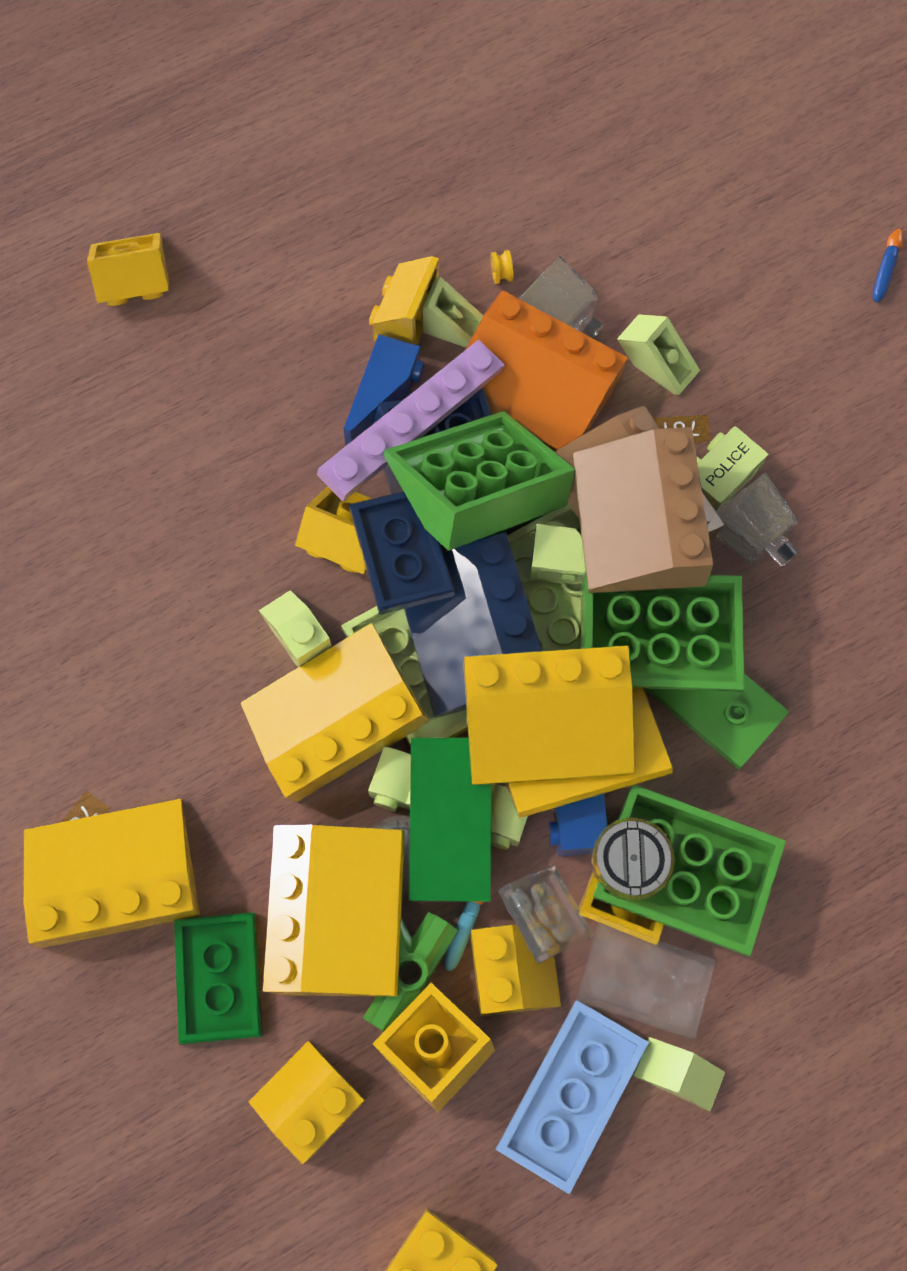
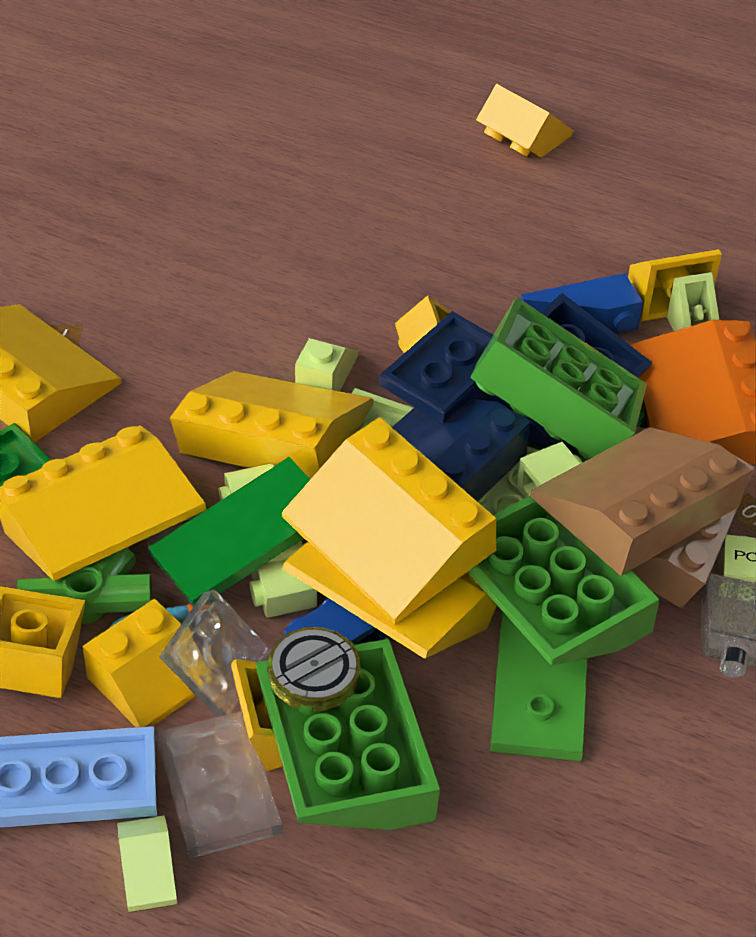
camera: 55 degrees right, 25 degrees down
lavender plate [317,340,504,501] -> none

